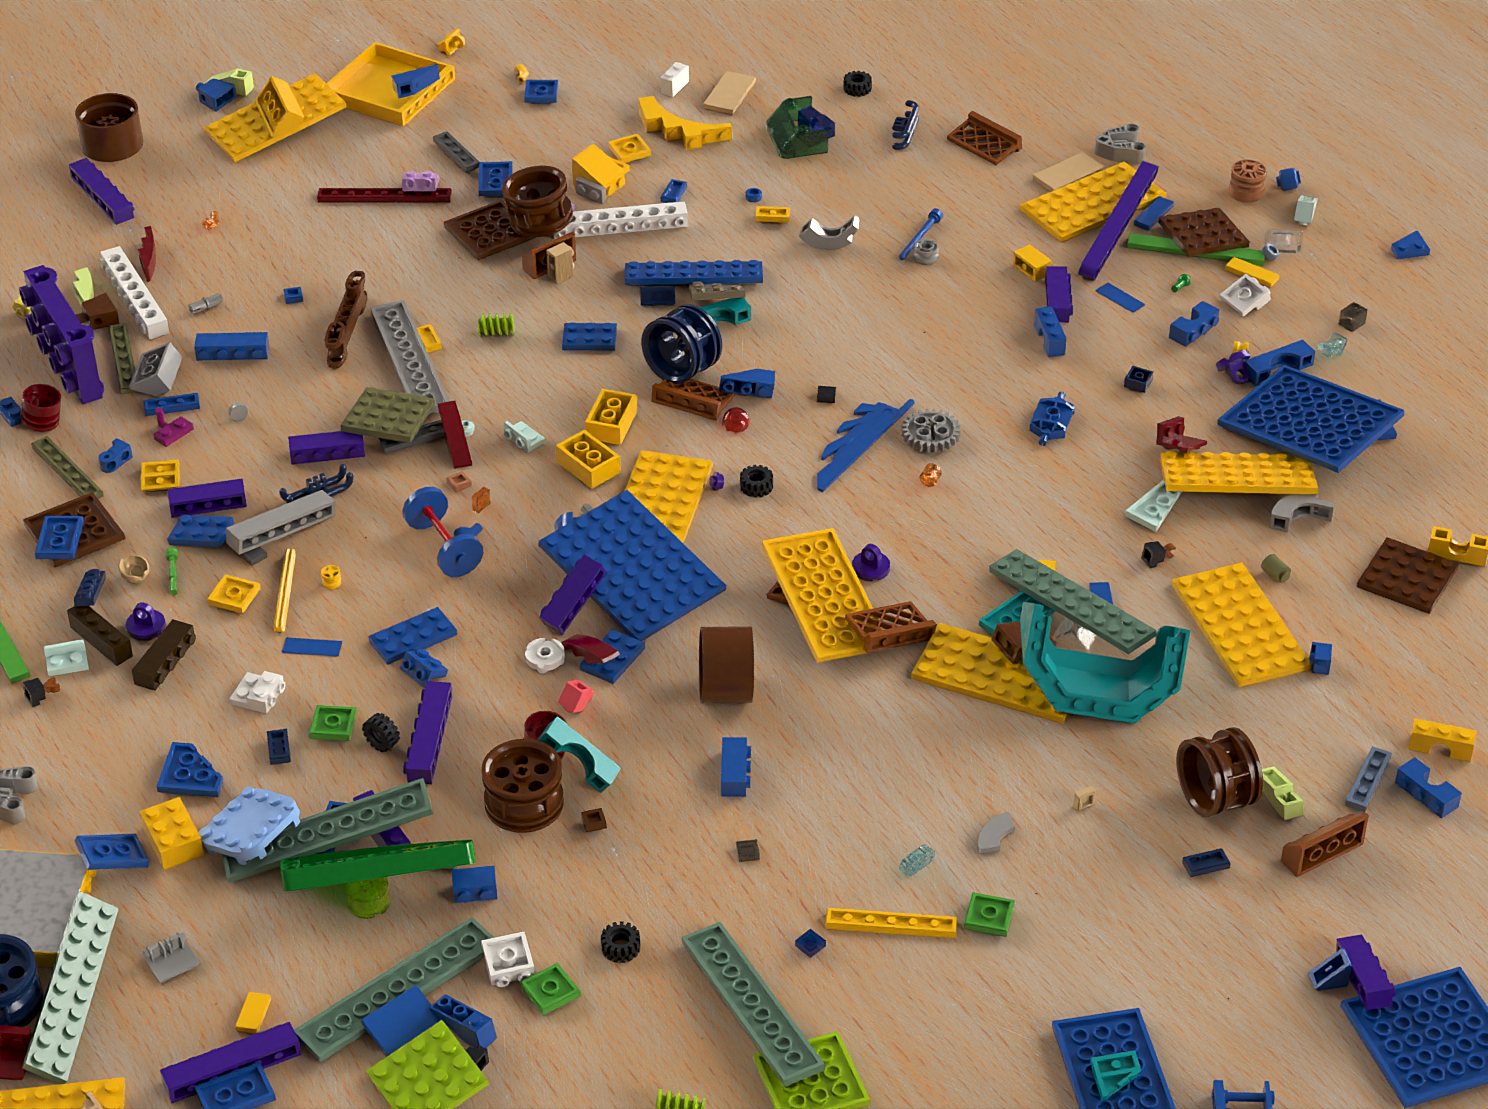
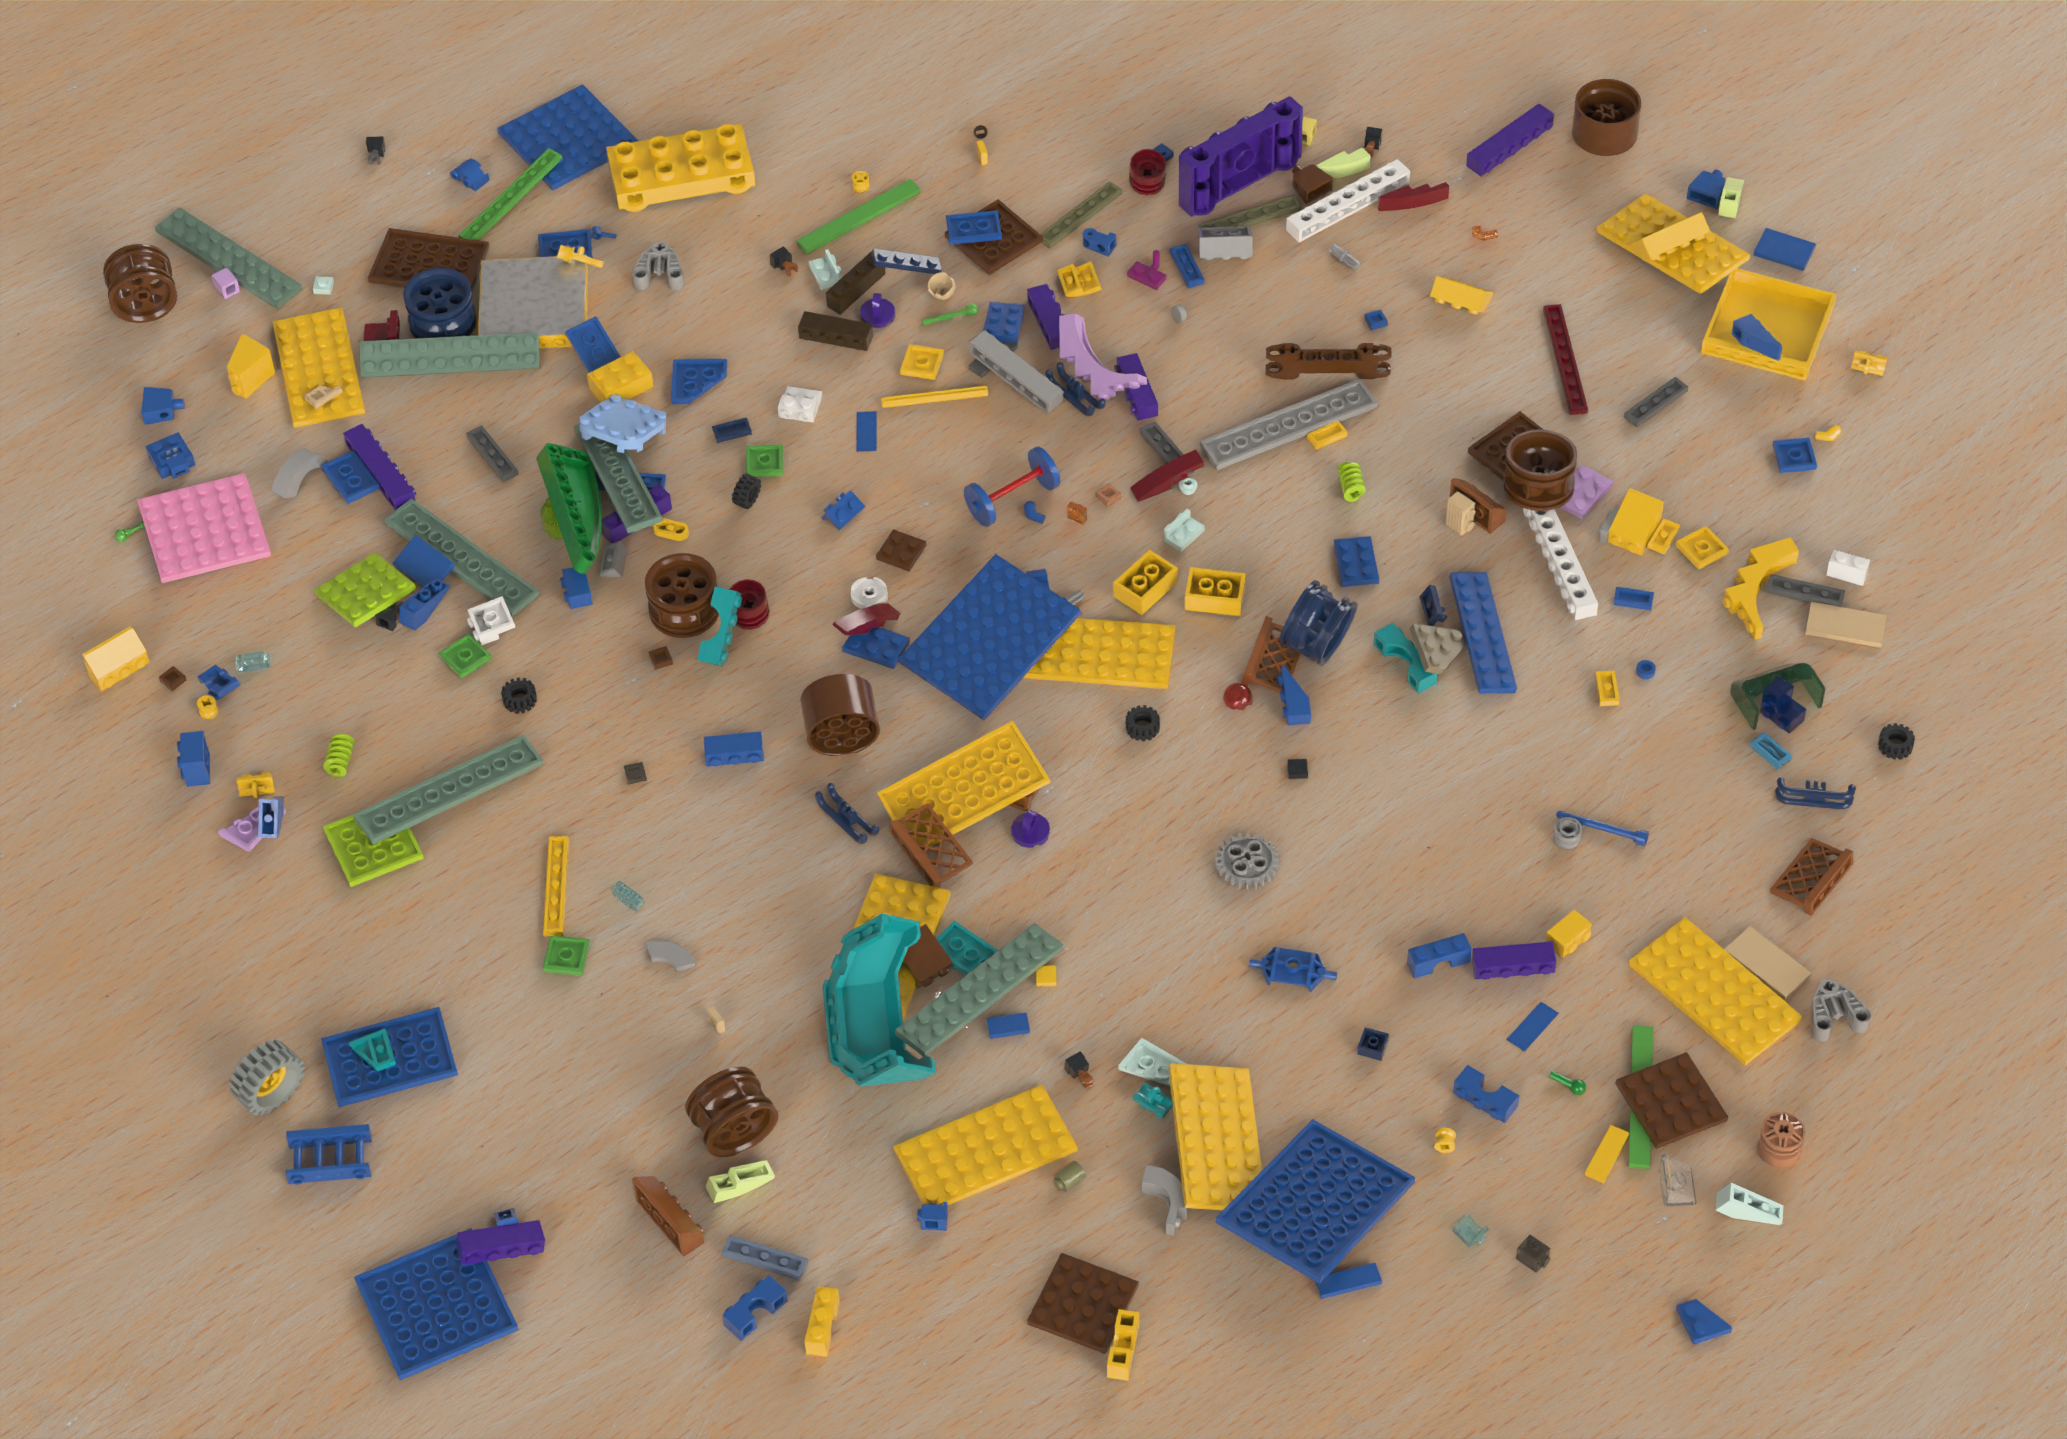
camera: 85 degrees right, 10 degrees up
light grey hinge [141,932,200,983] -> none
blue brick [194,332,269,361] -> none
yellow tile [235,992,271,1034] -> none
yellow wheel [321,565,341,589] -> none
olive plate [340,387,435,443] -> none
blue plate [368,607,457,665] -> none
lavender plate [402,171,439,191] -> none
dark purple brick [403,681,453,784] -> none
blue plate [478,161,513,197] -> none
dark purple brick [539,554,607,635] -> none
coral brick [558,679,594,713] -> none
dark purple plate [709,472,724,491] -> none
clear blue plate [795,929,826,958] -> none
light grey arch [799,215,860,250] -> none
blue animal [817,399,915,492] -> none
clear orange wheel [919,463,942,487] -> none
dark purple beam [1078,161,1159,281] -> none
blue tile [1134,196,1174,231] -> none
dark red bracket [1156,416,1207,453] -> none
dark blue plate [1182,848,1231,878] -> none
dark purple tile [1216,350,1251,385] -> none
white plate [1220,274,1271,316] -> none
blue arch [1244,340,1315,386] -> none
sand blue tile [1262,243,1279,260] -> none
blue head [1276,168,1301,191] -> none
none -> dark grey plate [466,425,519,482]
none -> dark blue piece [815,783,879,844]
none -> reddish brown plate [876,529,926,572]
none -> lavender arch [1059,314,1147,400]
none -> teal hips [1133,1083,1173,1119]
none -> black piece [1364,126,1382,157]
none -> yellow slope [1430,276,1494,315]
none -> dark azure tile [1750,732,1792,770]
none -> blue tile [1753,228,1816,271]
none -> dark grey plate [1766,574,1845,607]

